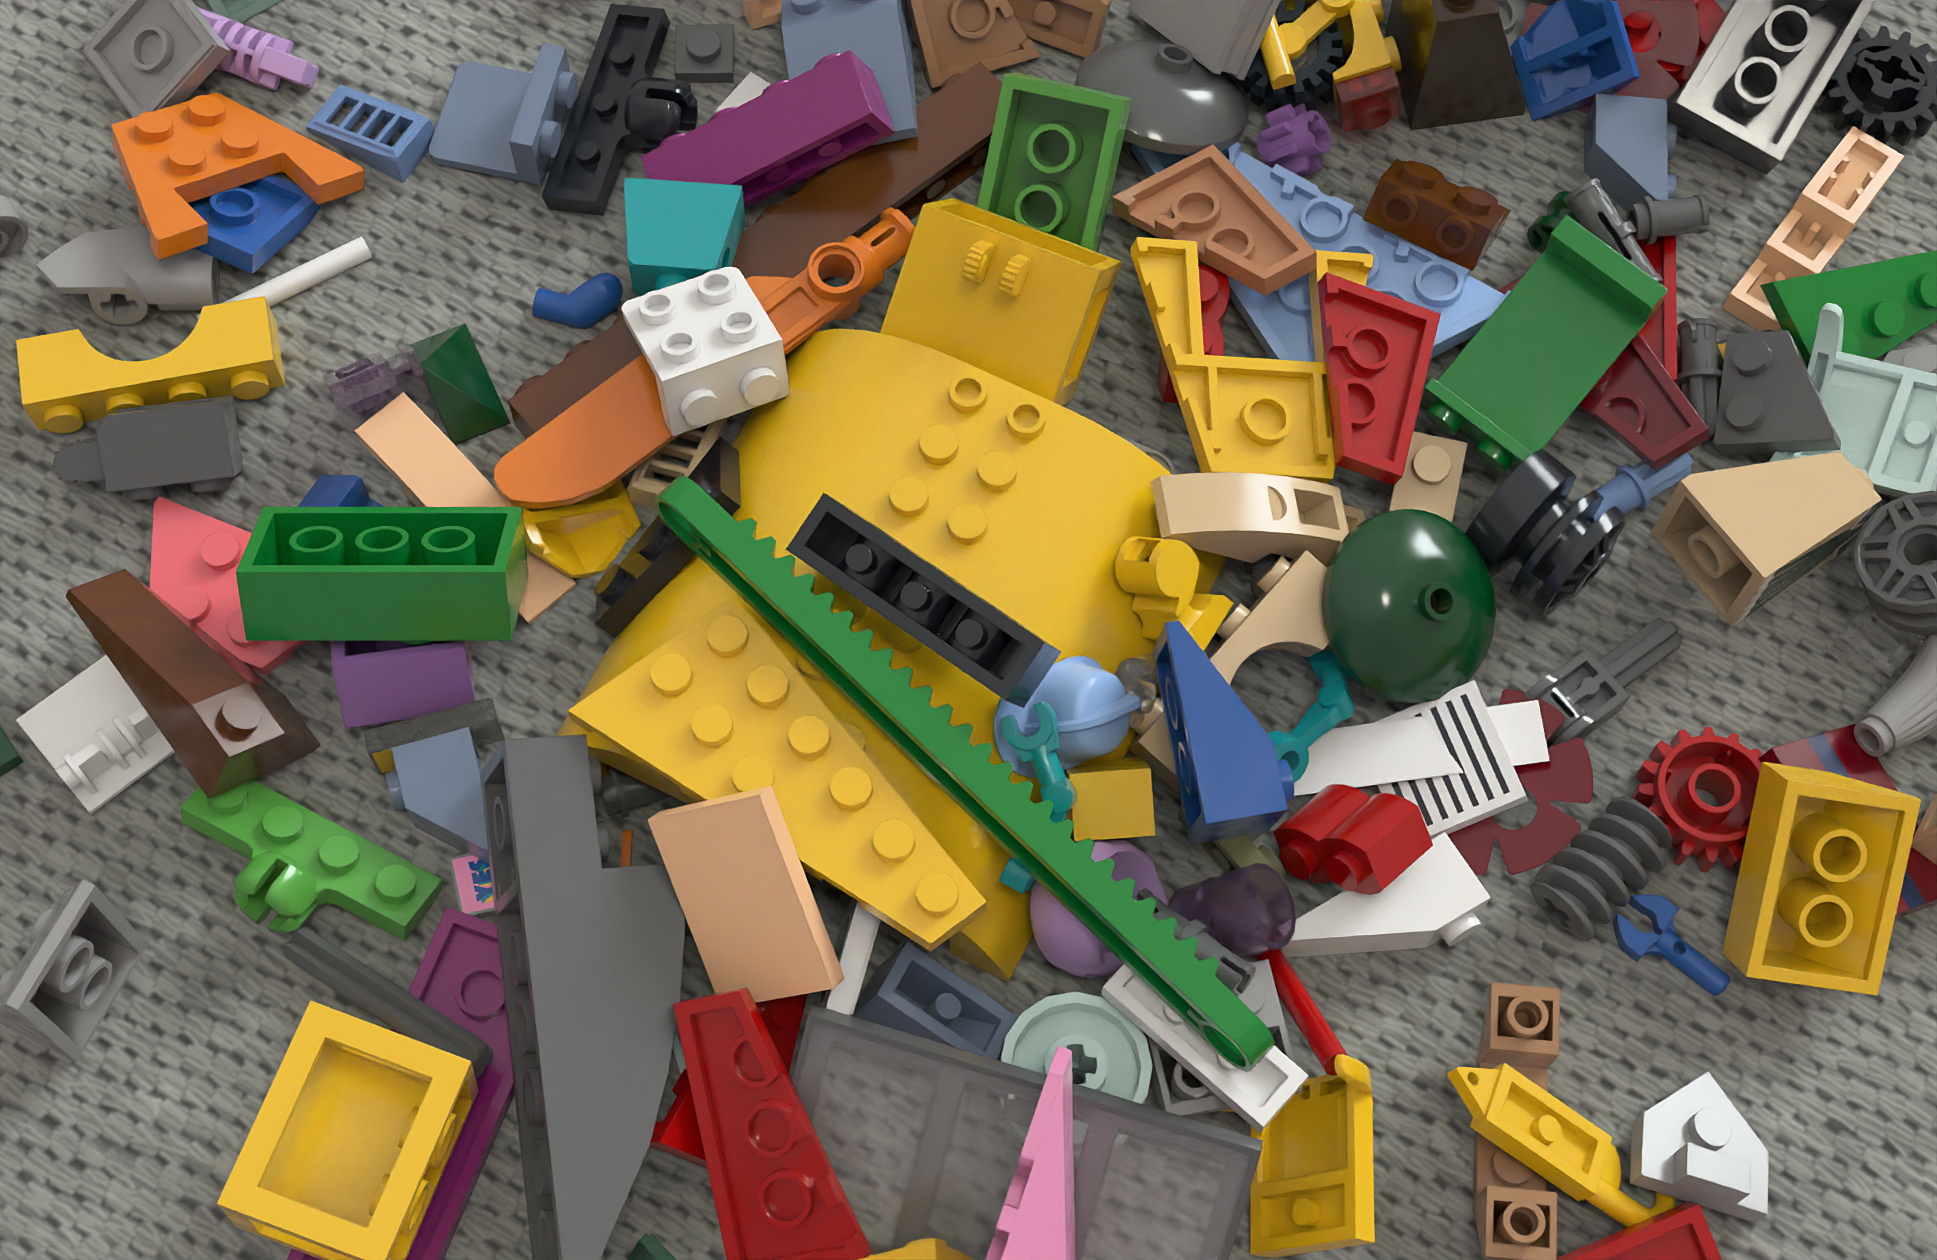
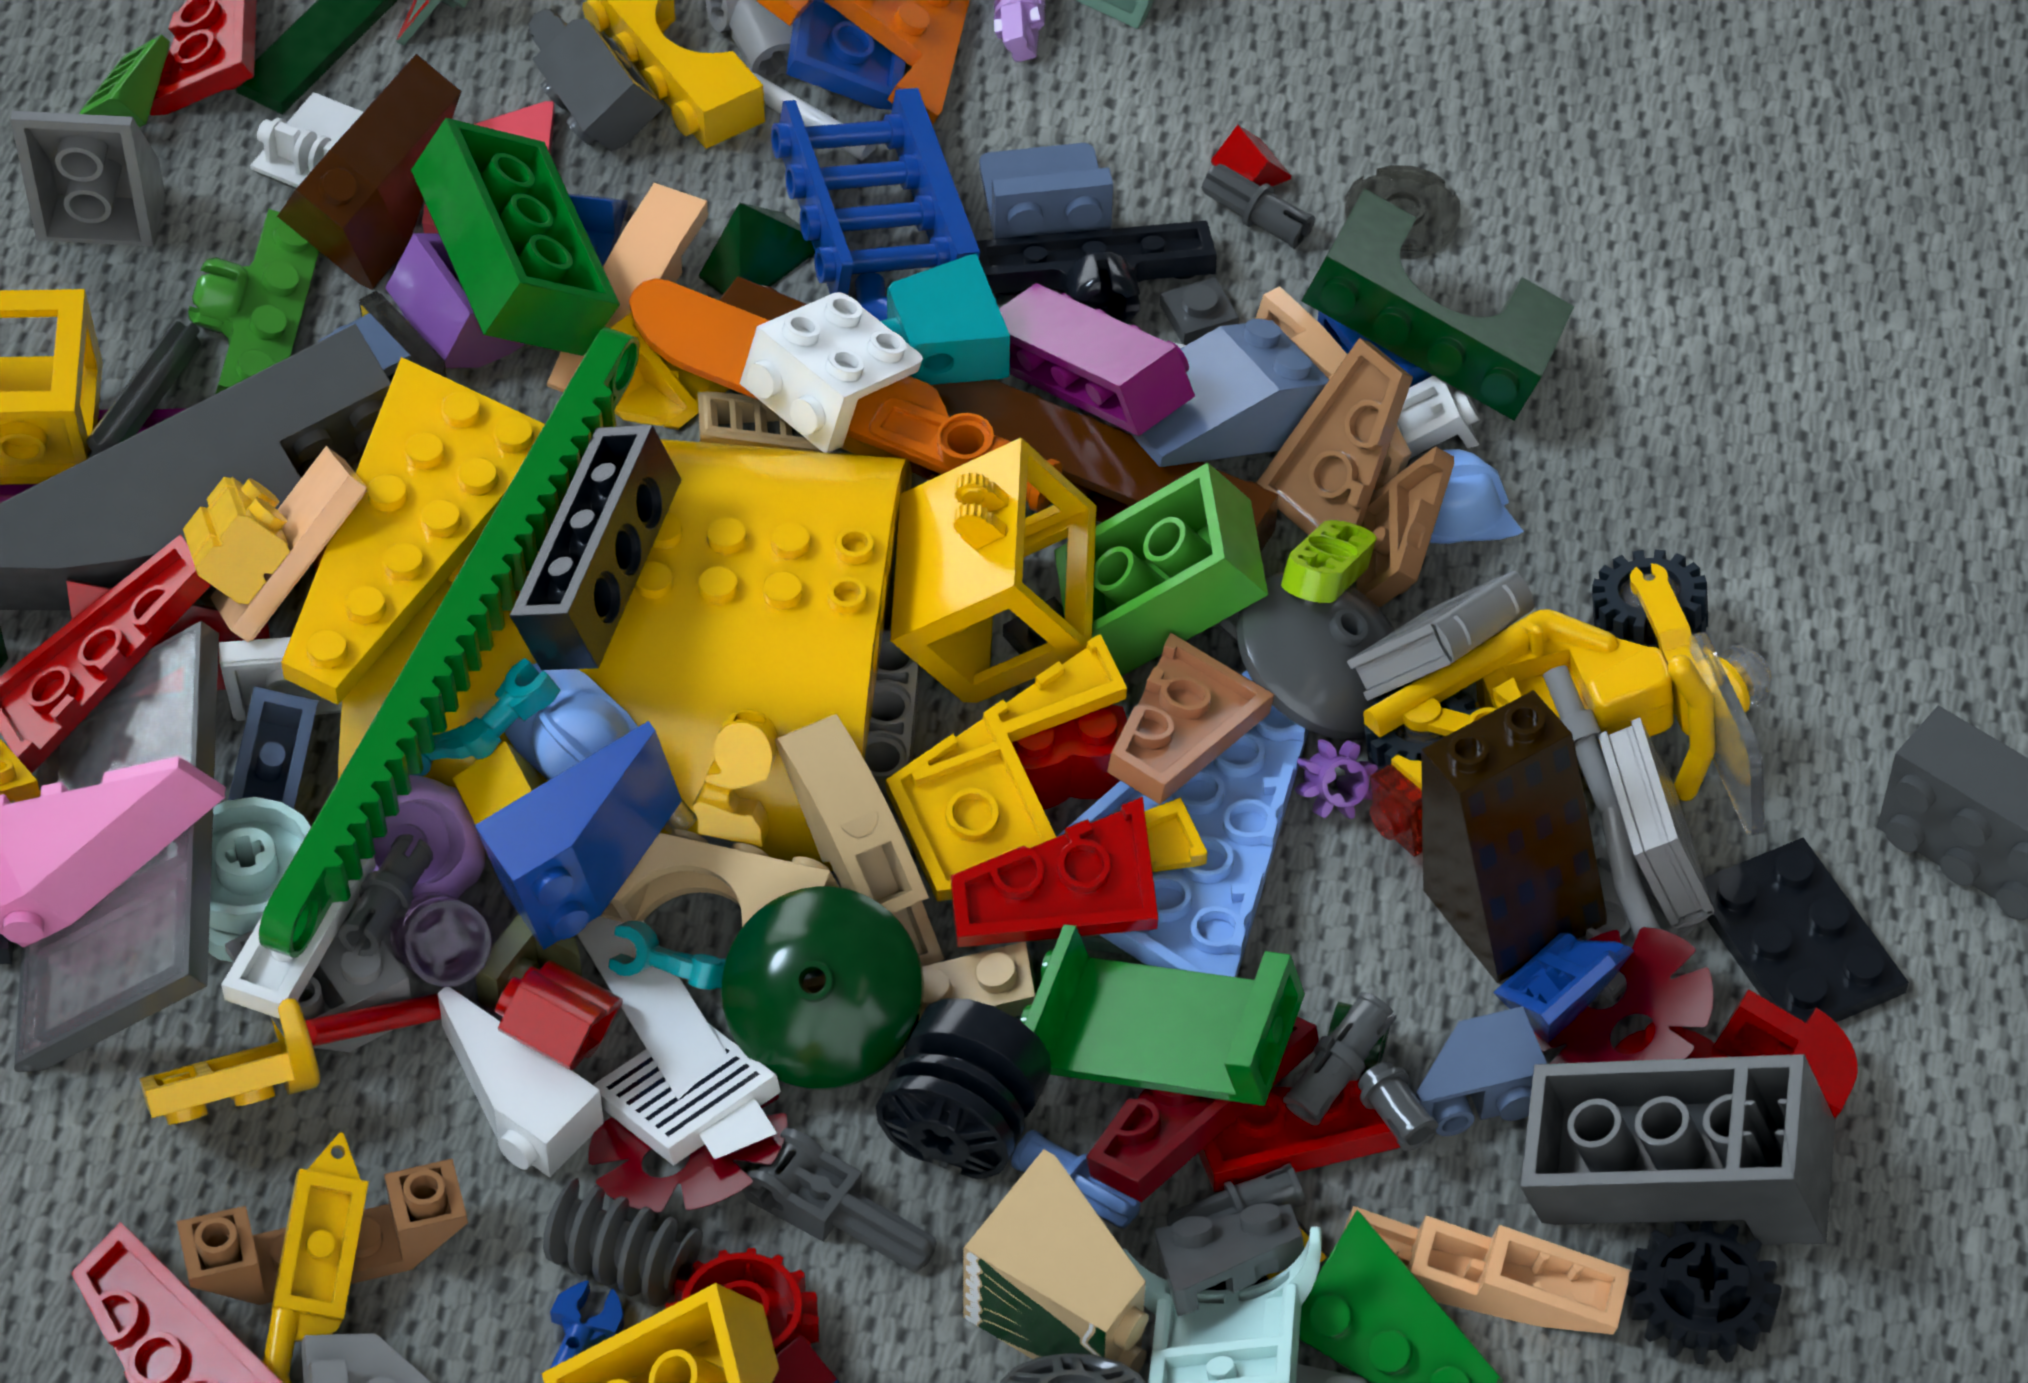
camera: 70 degrees right, 15 degrees down
medium blue slope [306,84,434,183] -> none
clear purple plate [321,341,425,413] -> none
black wing [594,437,741,638] -> none
reddish brown plate [1363,159,1511,271] -> none
none -> yellow brick [183,477,290,605]
none -> blue fence [771,88,980,295]
none -> lime beam [1281,520,1377,603]

